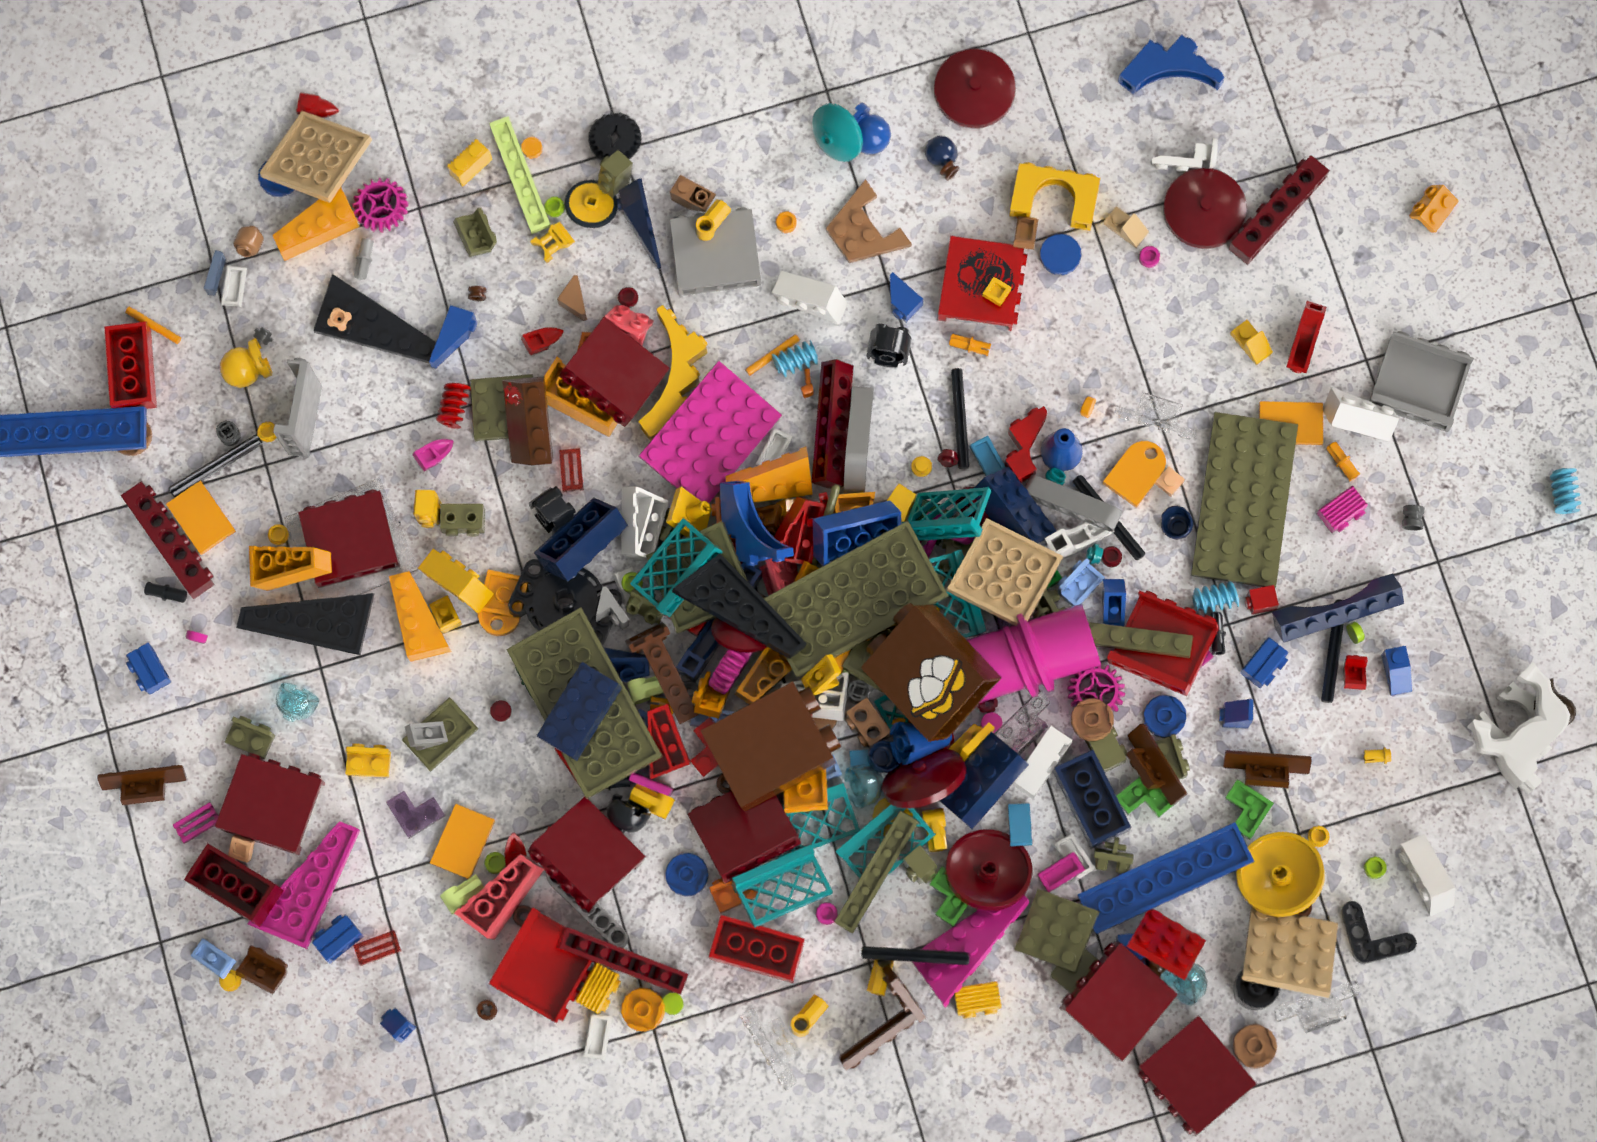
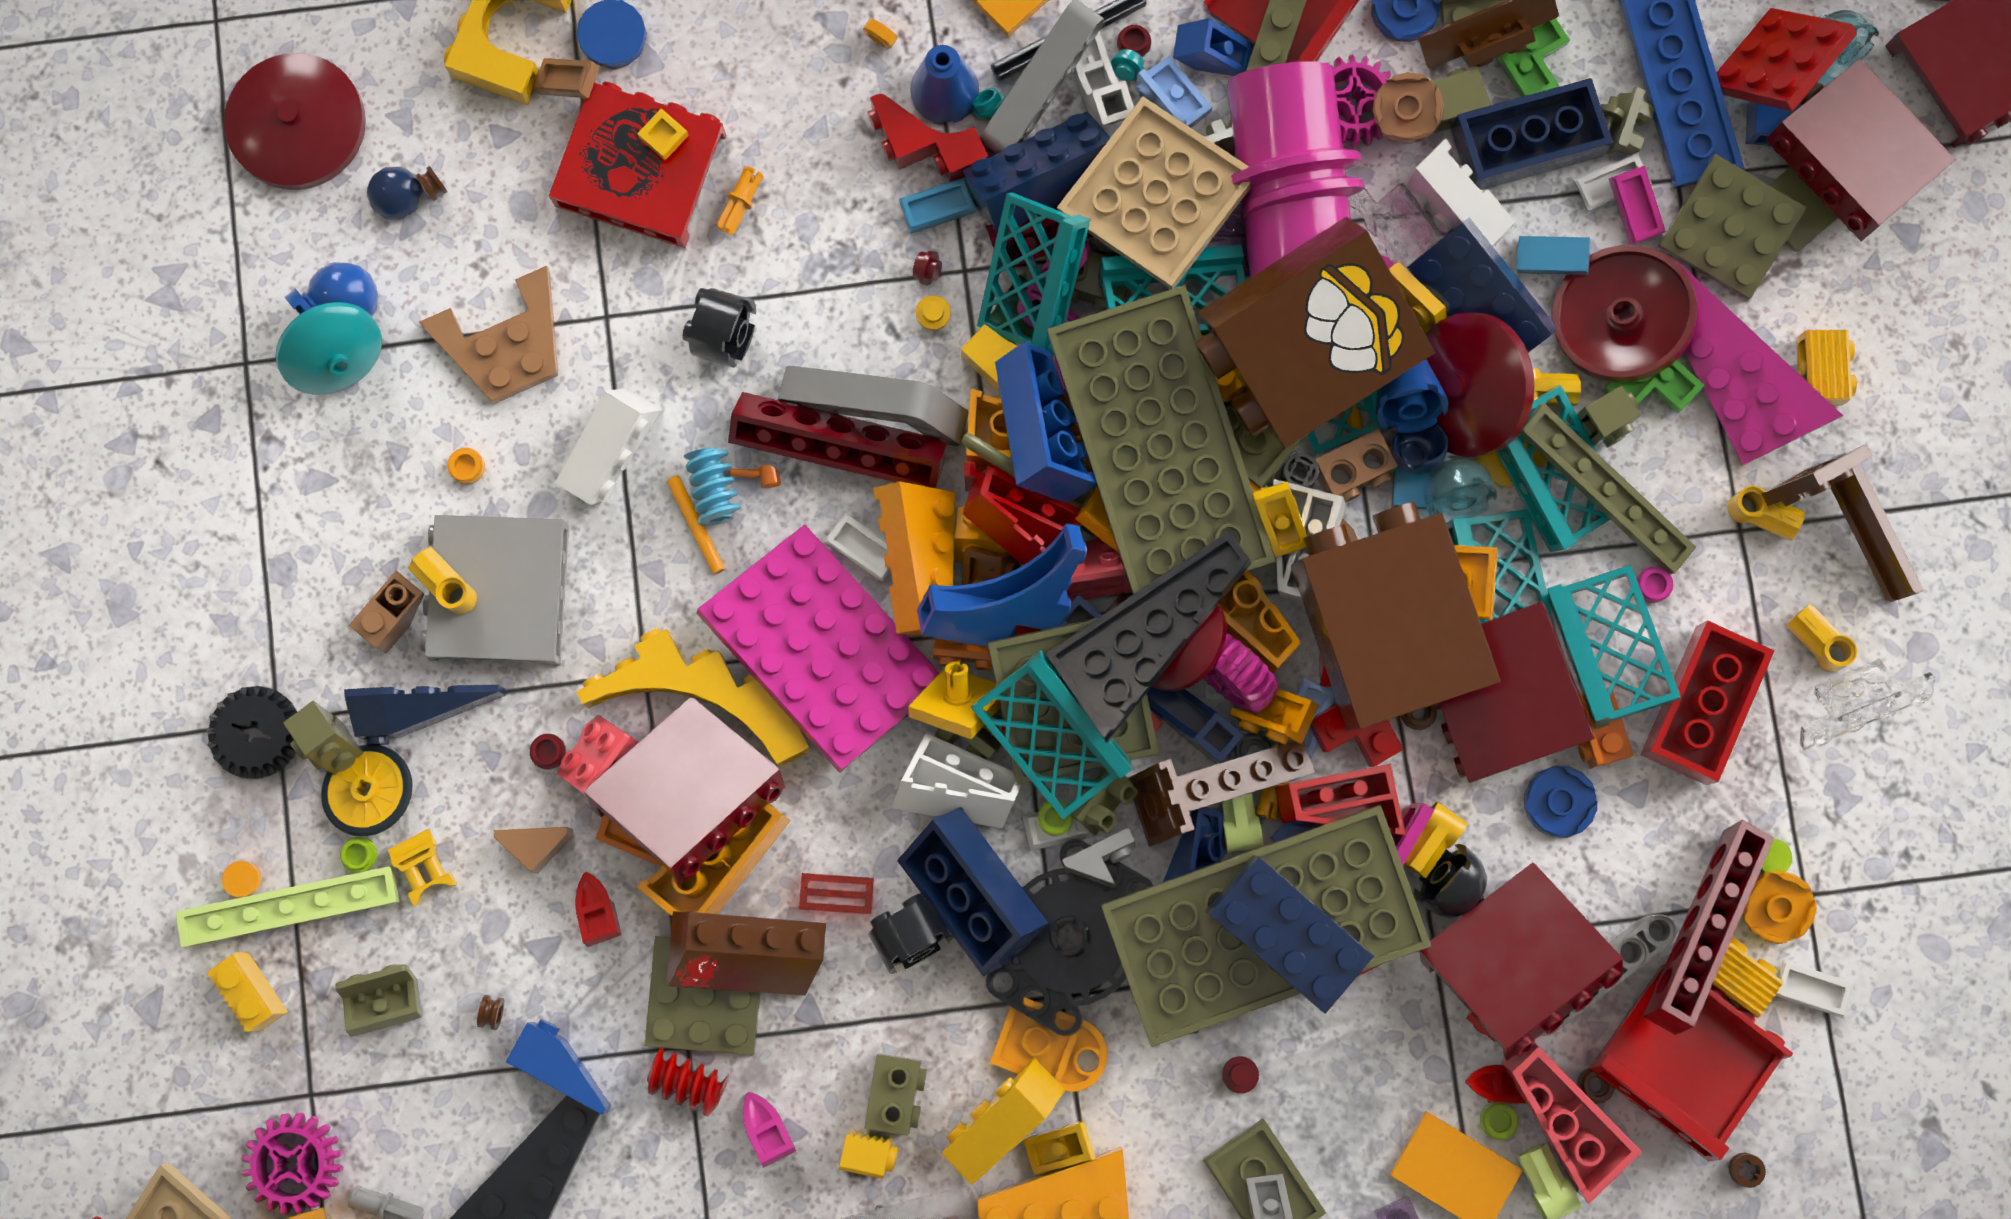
camera: 85 degrees left, 5 degrees up
black axle [861,946,970,965] -> none
blue slope [890,272,923,322] -> none
black axle [951,368,970,469] -> none

